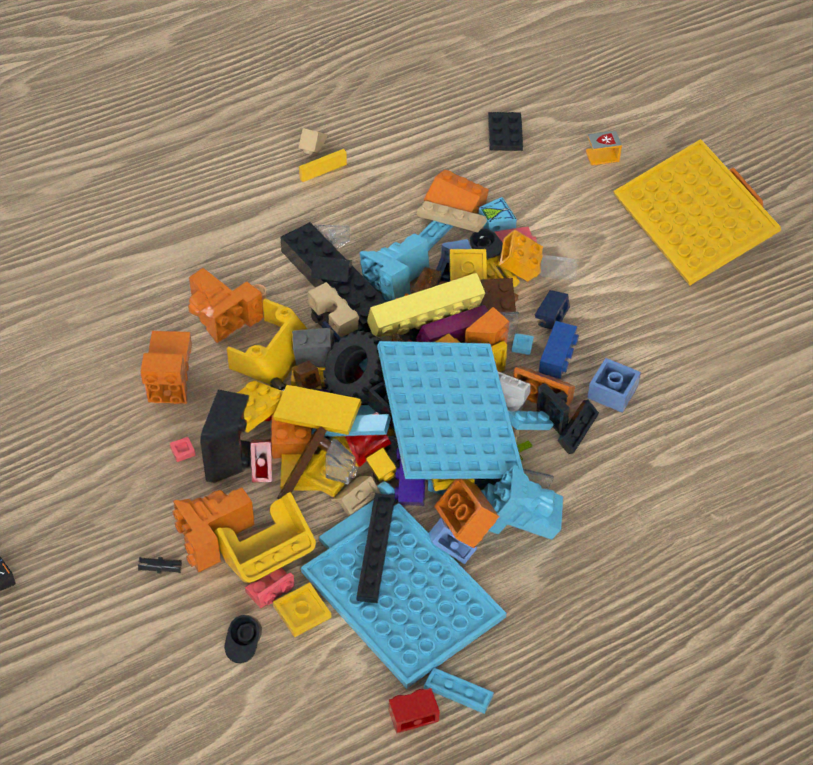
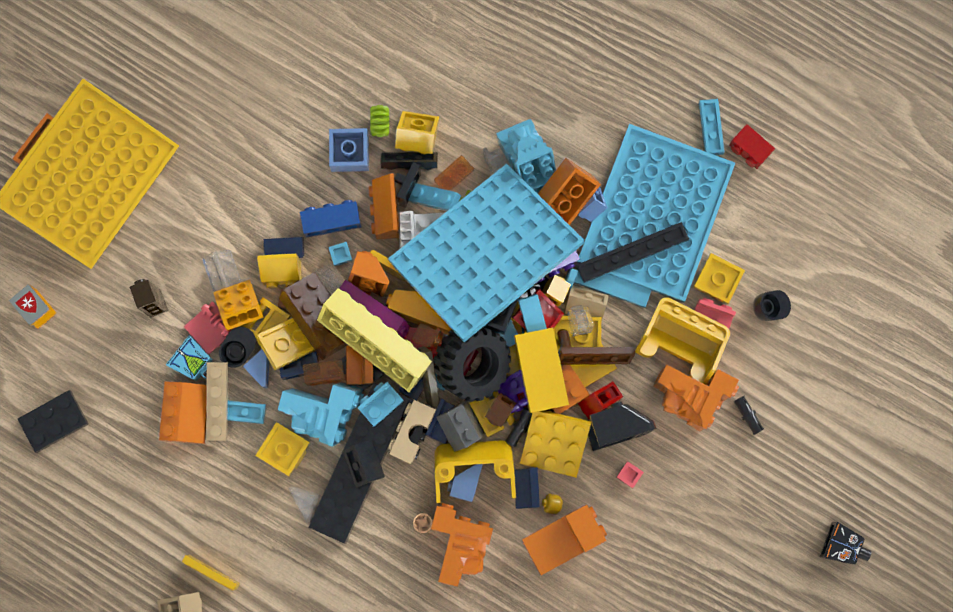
camera: 120 degrees left, 30 degrees up
none -> dark brown brick [129,279,169,318]
none -> yellow panel [255,422,310,477]
none -> yellow slope [257,254,302,288]
none -> medium azure bracket [358,382,404,427]
none -> lime gear [370,105,389,137]
none -> yellow slope [395,111,439,154]
none -> clear orange plate [434,155,474,191]
none -> medium blue slope [447,464,483,502]
none -> dark blue panel [514,467,540,509]
none -> yellow piece [542,494,563,514]

